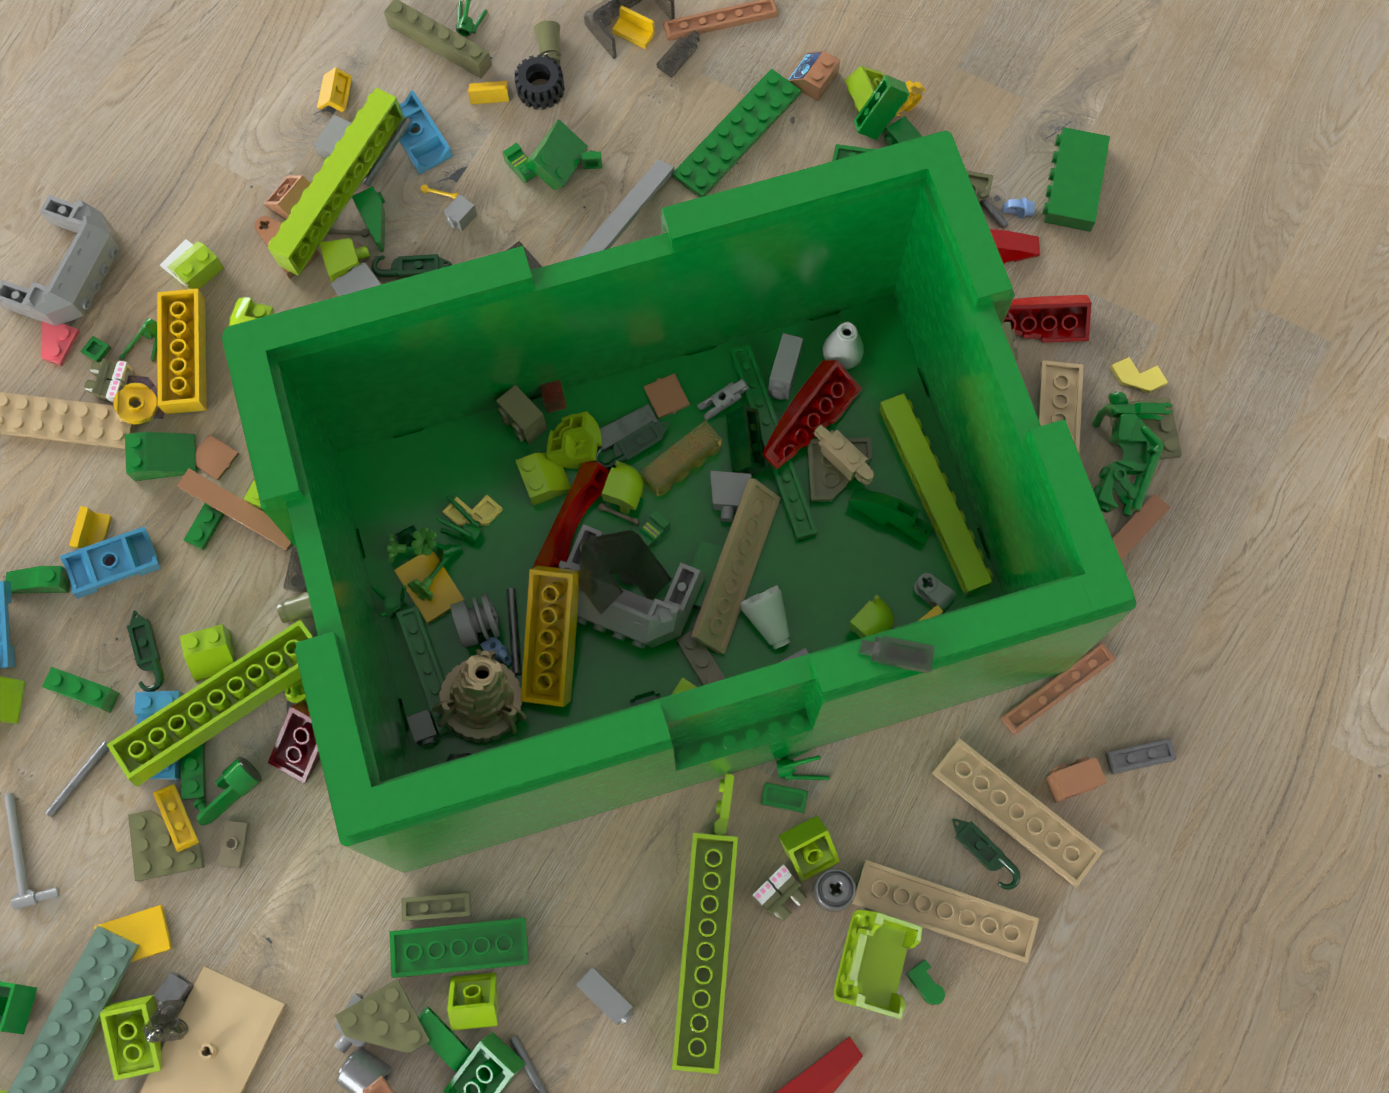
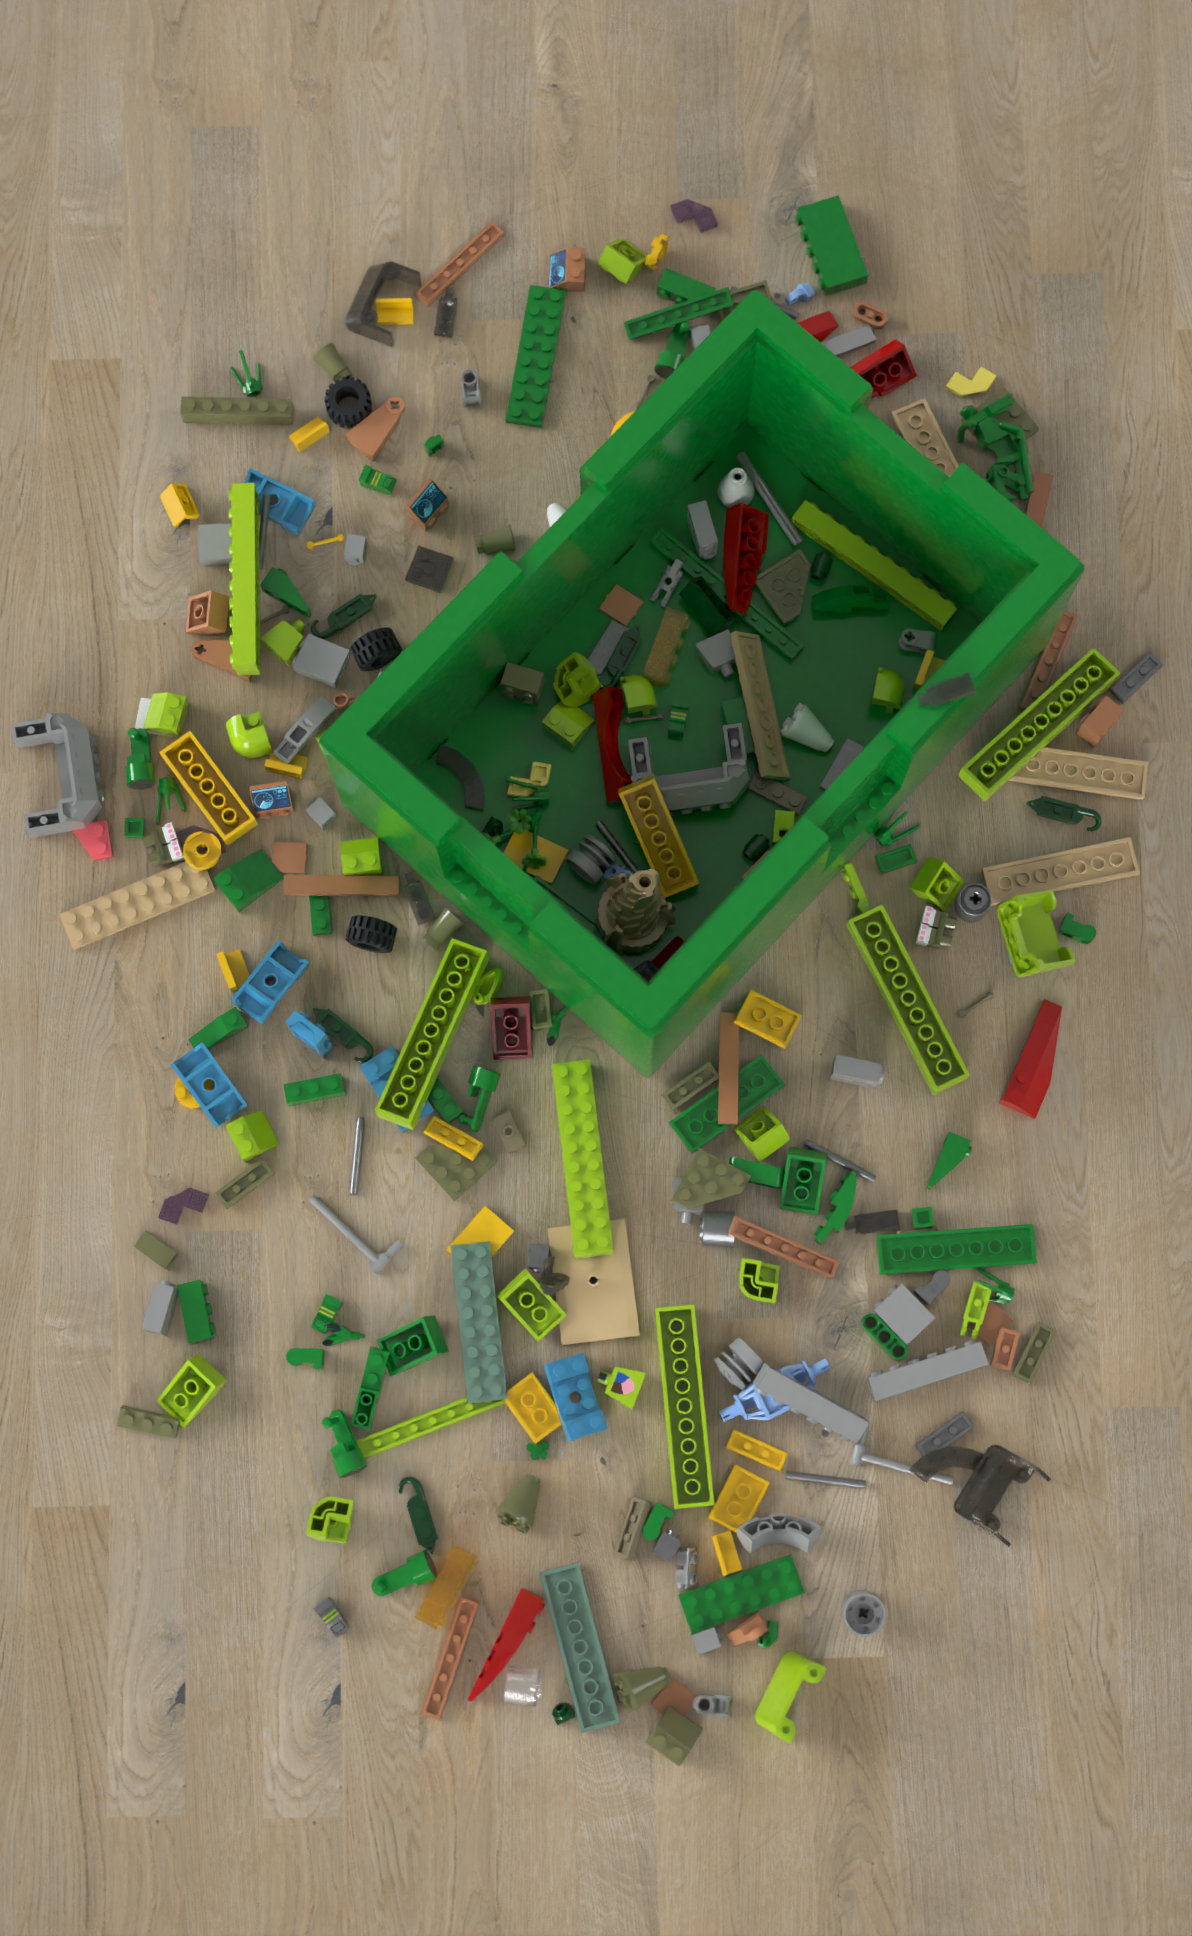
camera: 30 degrees left, 5 degrees up
lime slope [180,624,236,682] -> none
green slope [525,119,588,190] -> none
clear red brick [540,380,567,413] -> none
light grey tile [574,159,674,258] -> none
clear smoke windscreen [579,530,672,614] -> none
tan hinge [814,425,874,485] -> none
green brick [853,75,910,140] -> none
none -> green piece [126,728,156,789]
none -> slope [249,781,294,819]
none -> dark azure piece [285,1011,334,1059]
none -> nougat piece [345,396,405,461]
none -> black tyre [345,915,397,953]
none -> slope [406,478,449,532]
none -> clear smoke tile [436,745,485,811]
none -> light grey piece [461,369,482,407]
none -> lime brick [552,1059,614,1259]
none -> clear purple tile [670,199,718,233]
none -> nougat tile [718,1012,739,1124]
none -> yellow tile [734,989,802,1049]
none -> light grey axle [736,452,802,546]
none -> dark green brick [810,552,833,581]
none -> light grey tile [821,324,876,357]
none -> nougat plate [852,301,888,329]
none -> lime brick [958,648,1121,802]
none -> dark tan hinge [959,992,994,1018]

